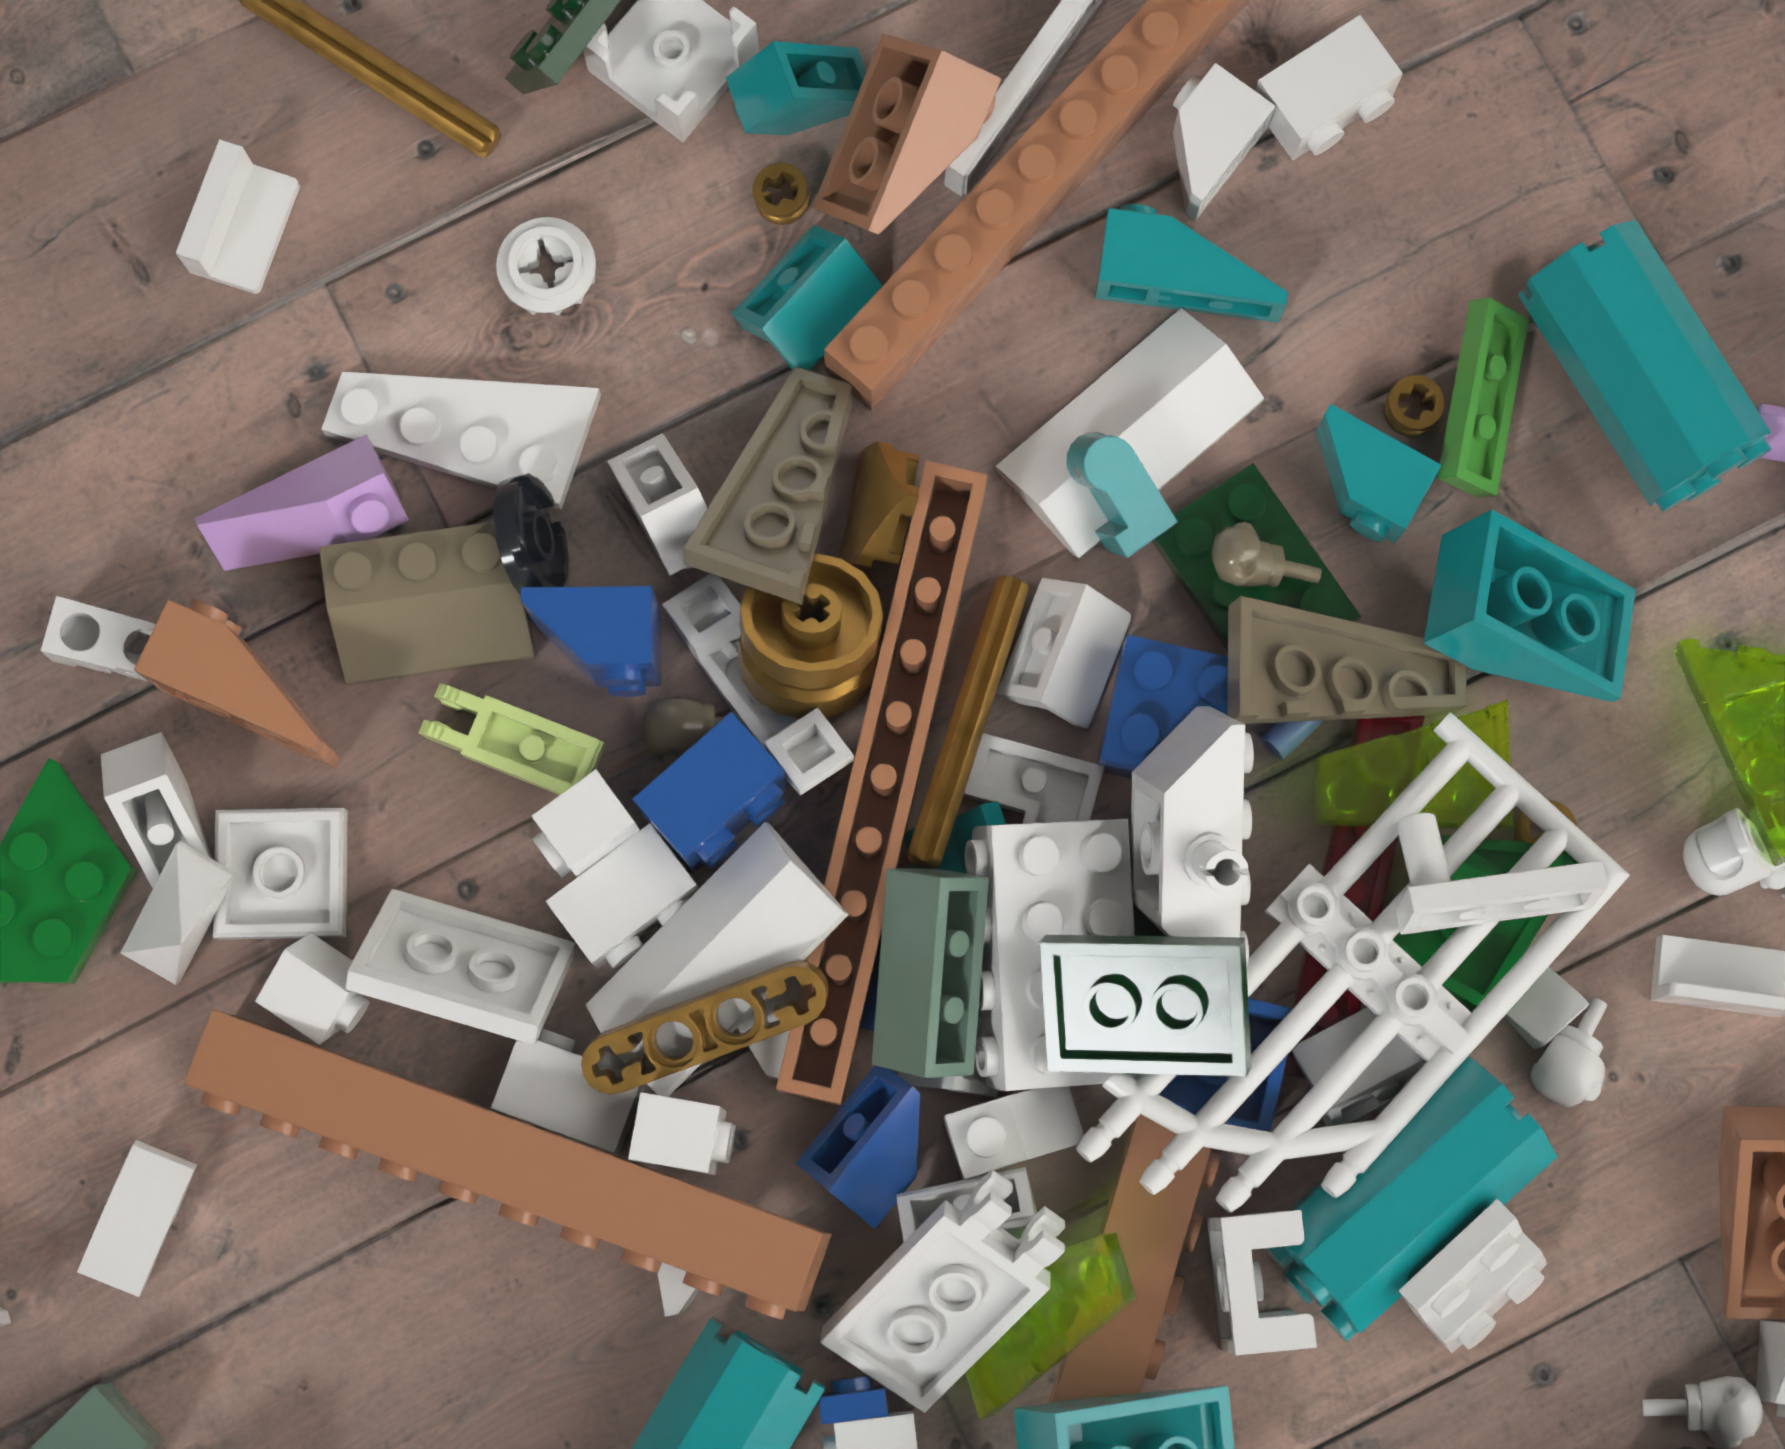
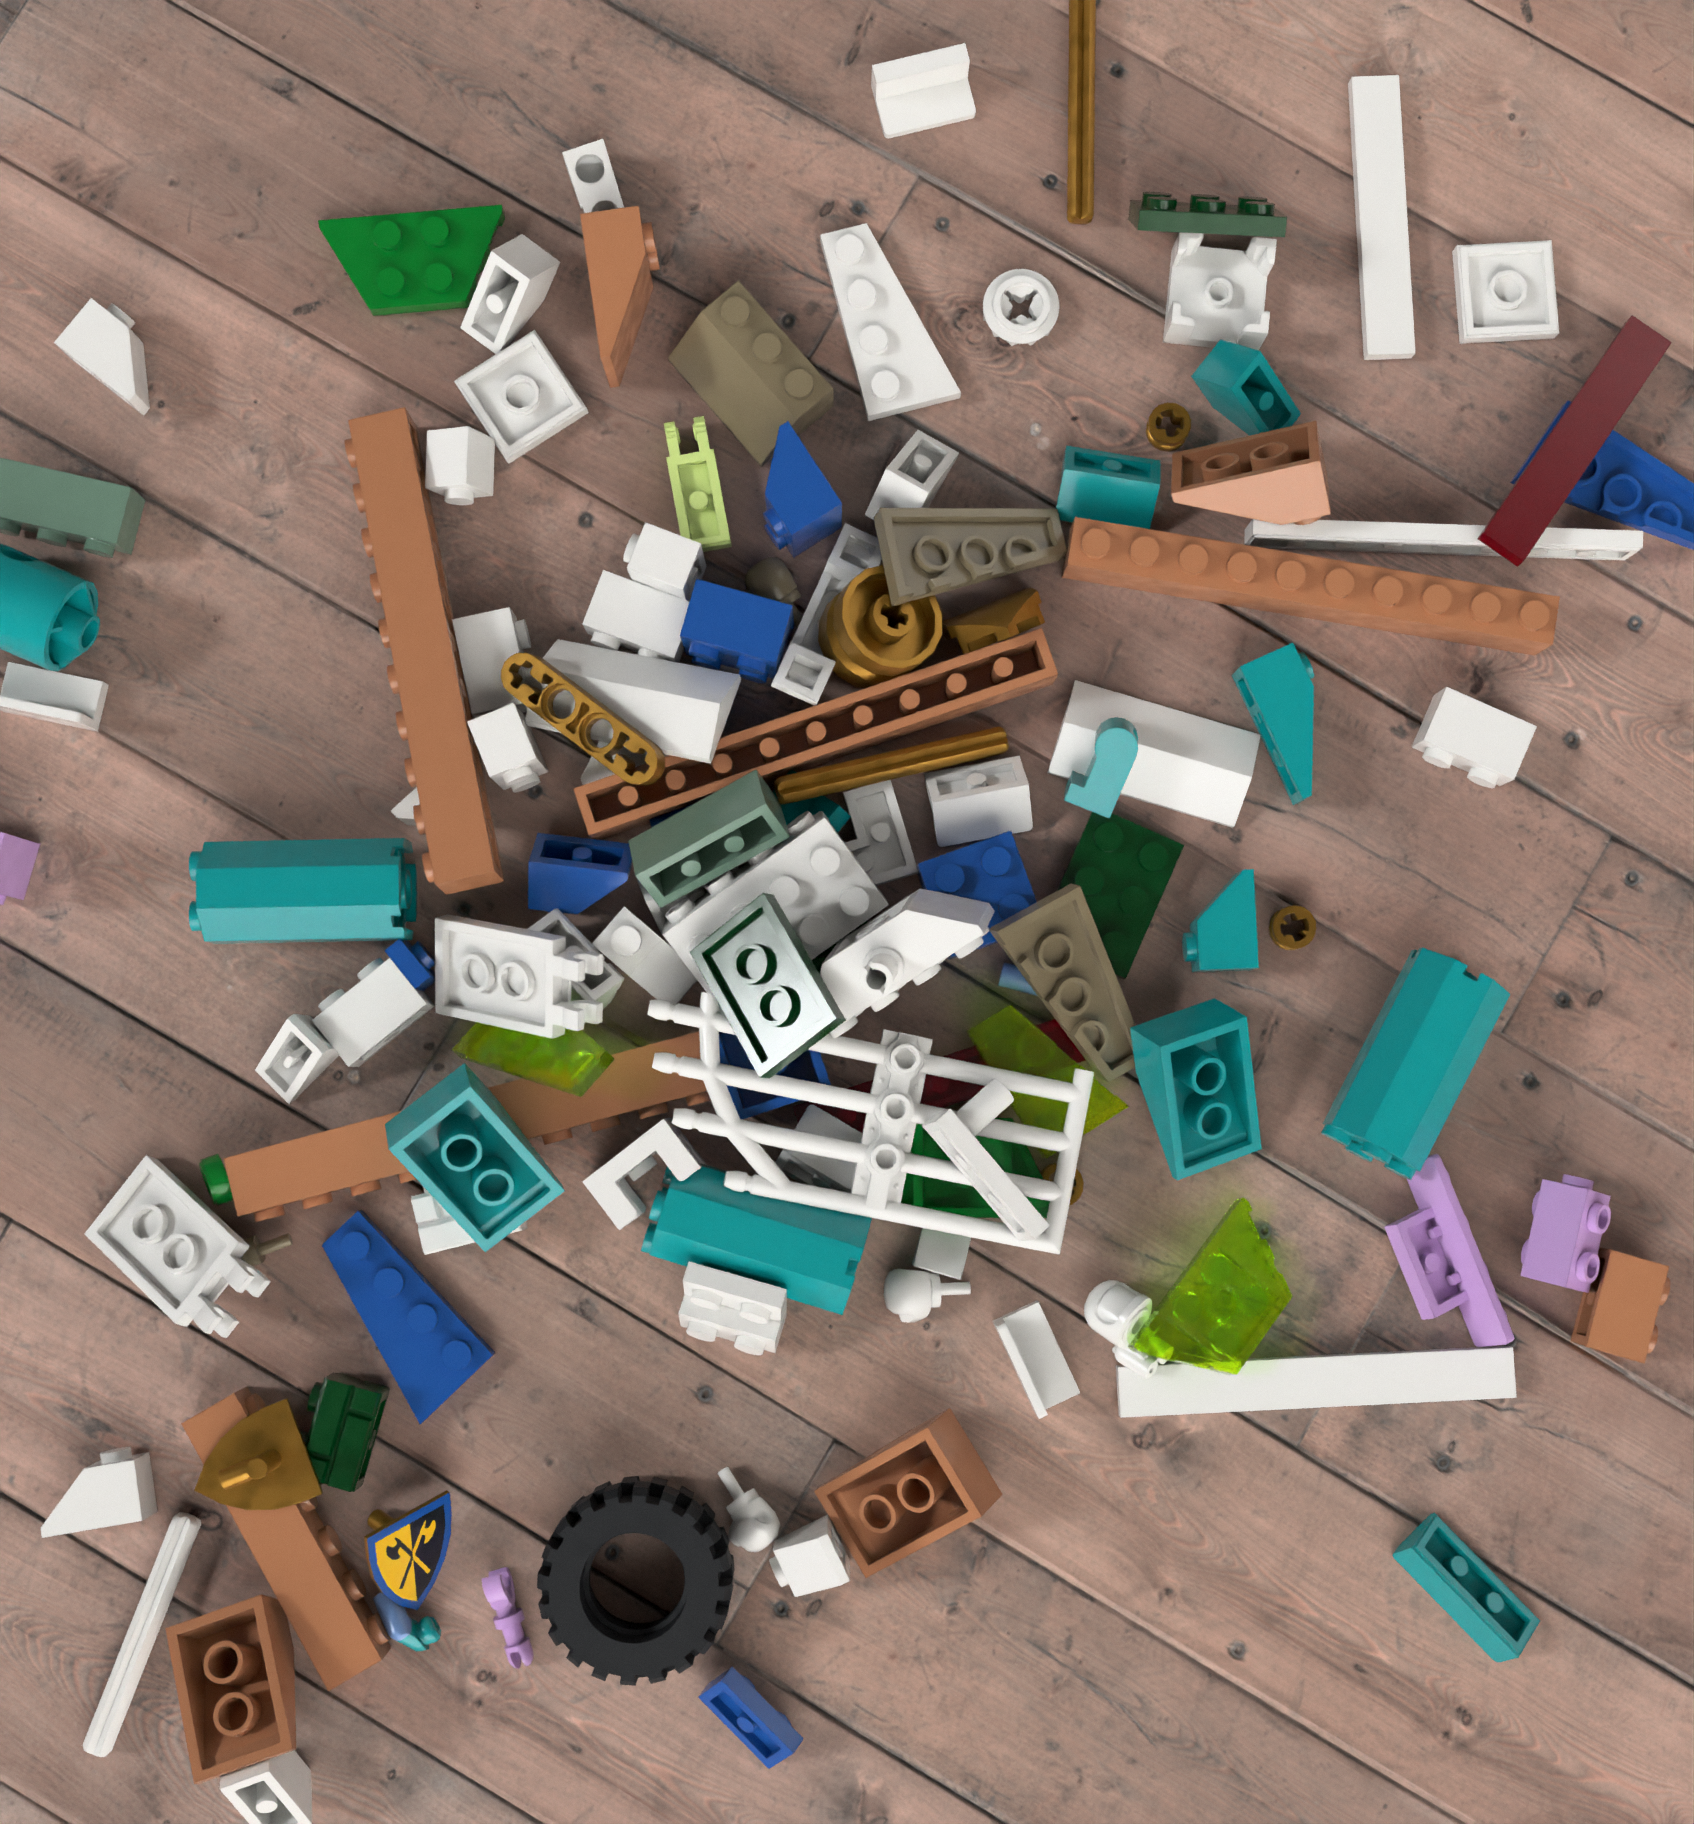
camera: 55 degrees right, 5 degrees up
white slope [77,1140,197,1297] -> none
white slope [121,841,236,985] -> none
lavender slope [194,434,409,571] -> none
white plate [346,889,576,1045] -> none
black tile [493,473,569,596] -> none
white slope [1173,63,1275,221] -> none
dark tan piece [1212,522,1322,588] -> none
bright green plate [1437,297,1529,498] -> none

